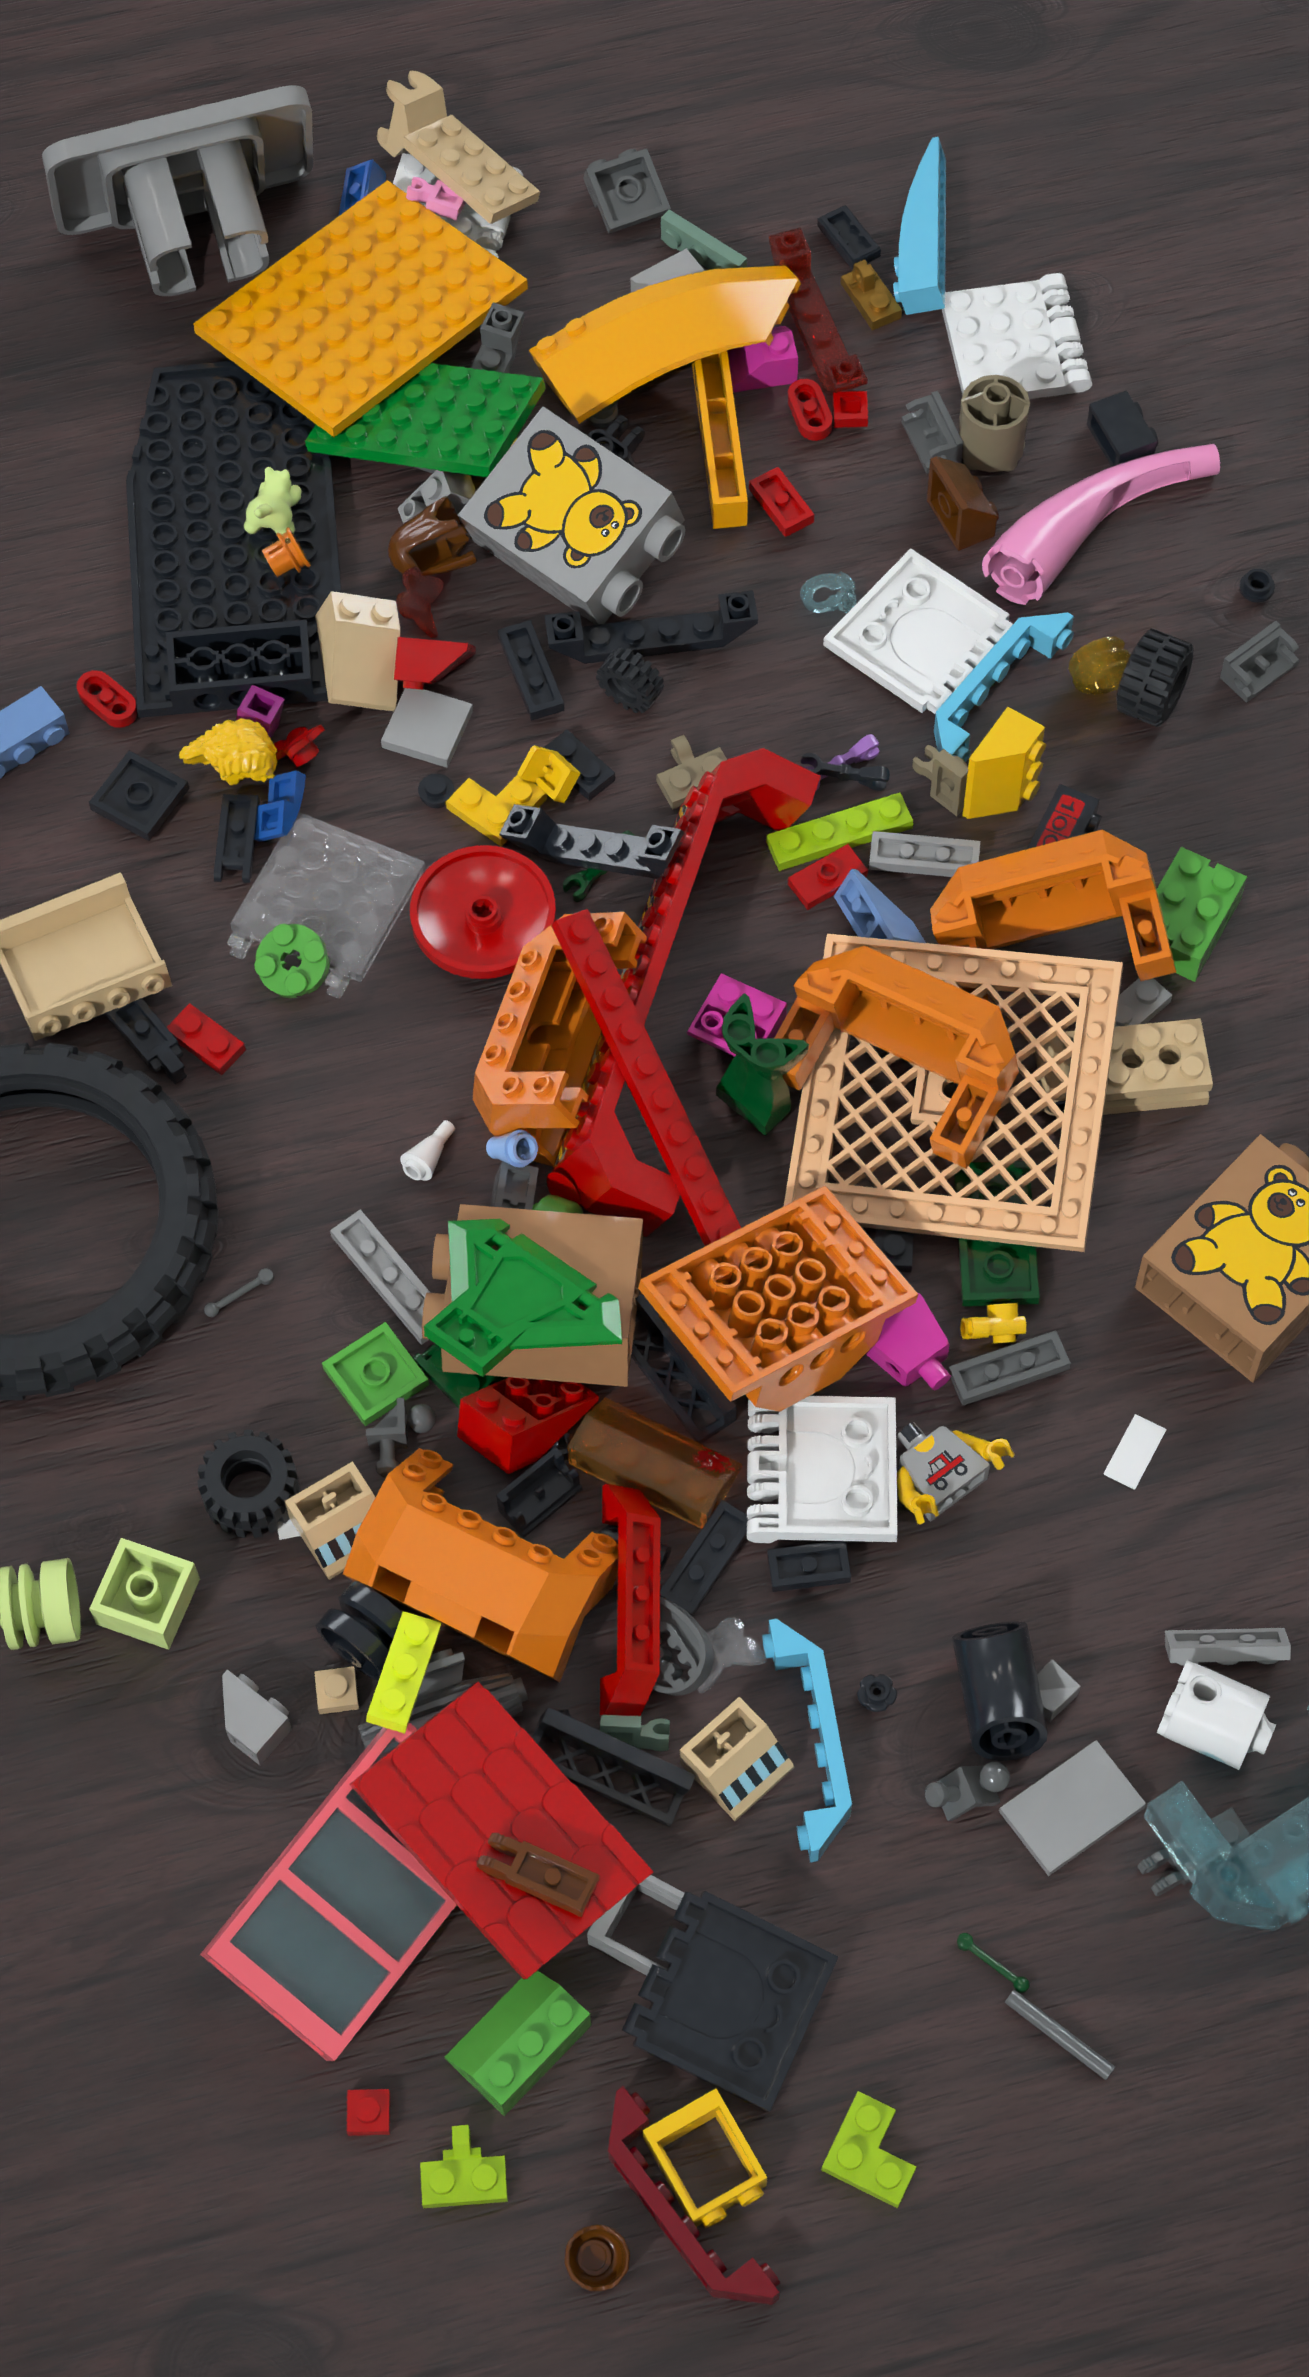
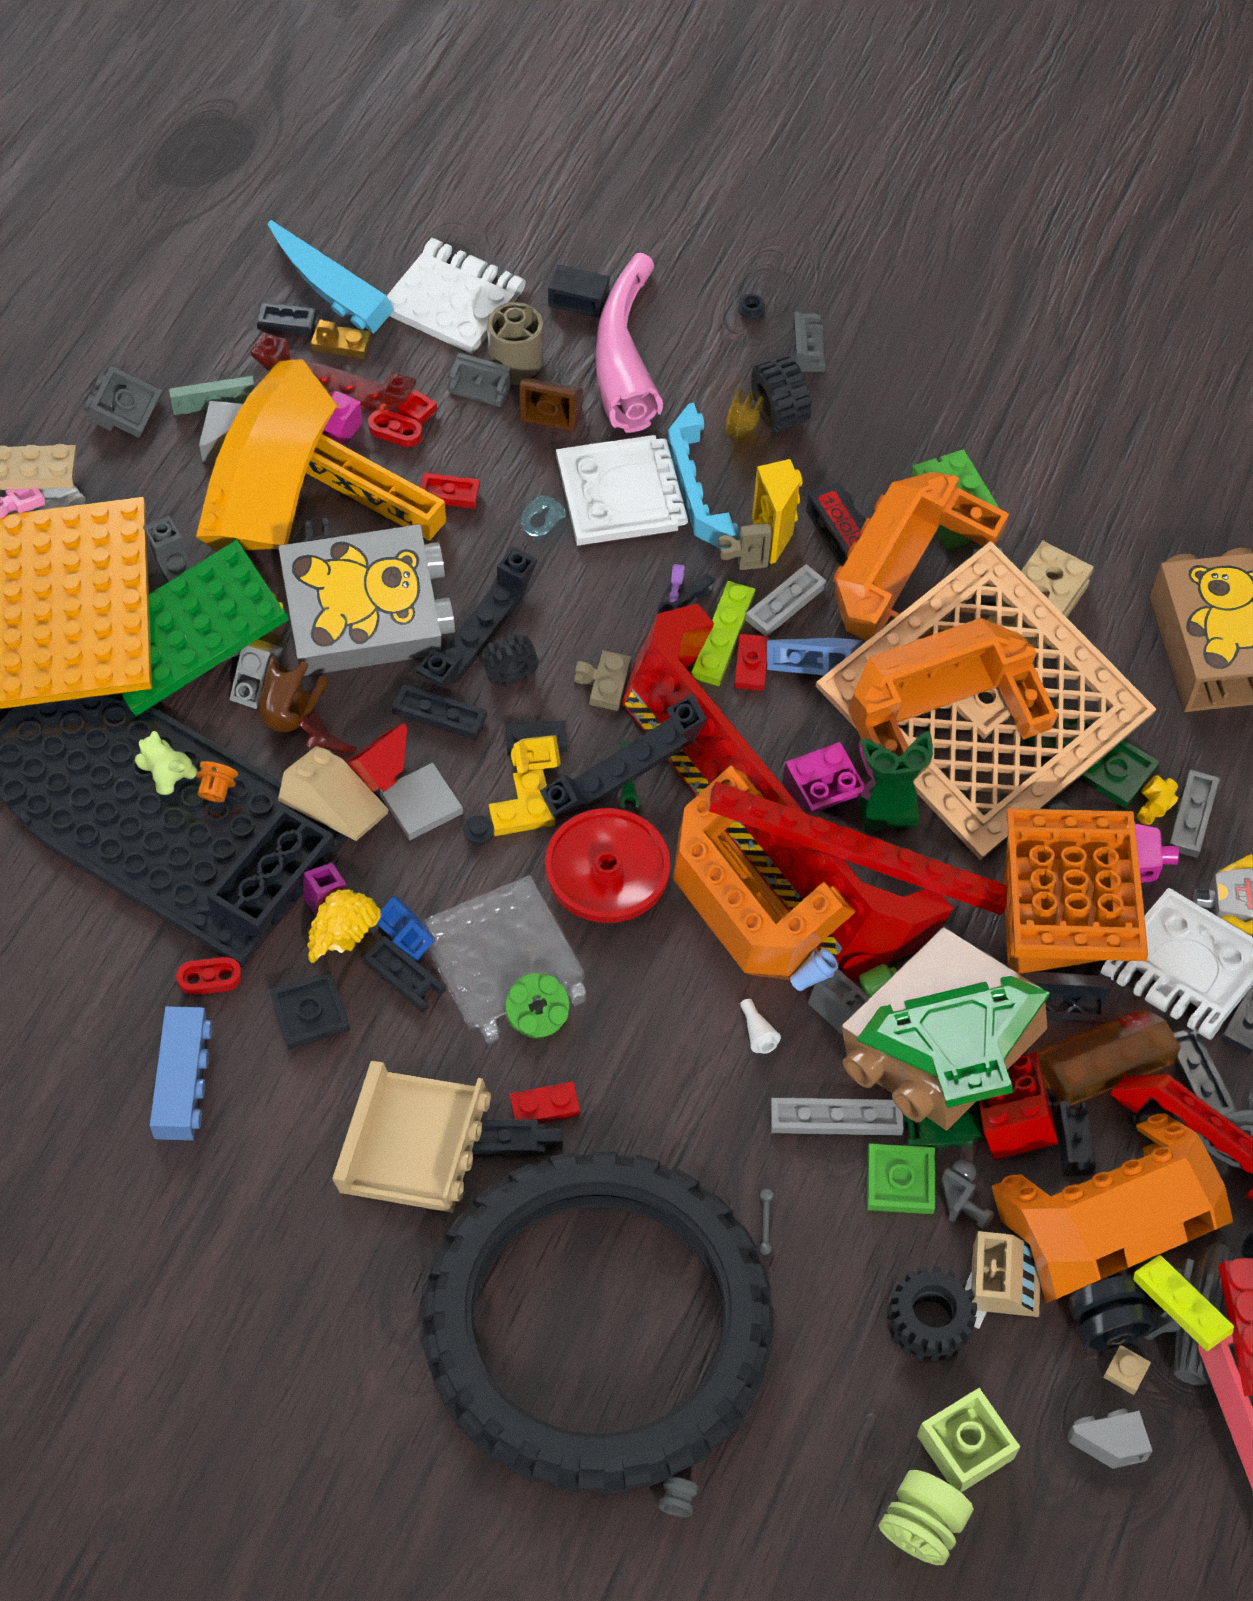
camera: 55 degrees left, 5 degrees down
red animal [274,724,325,767] -> none

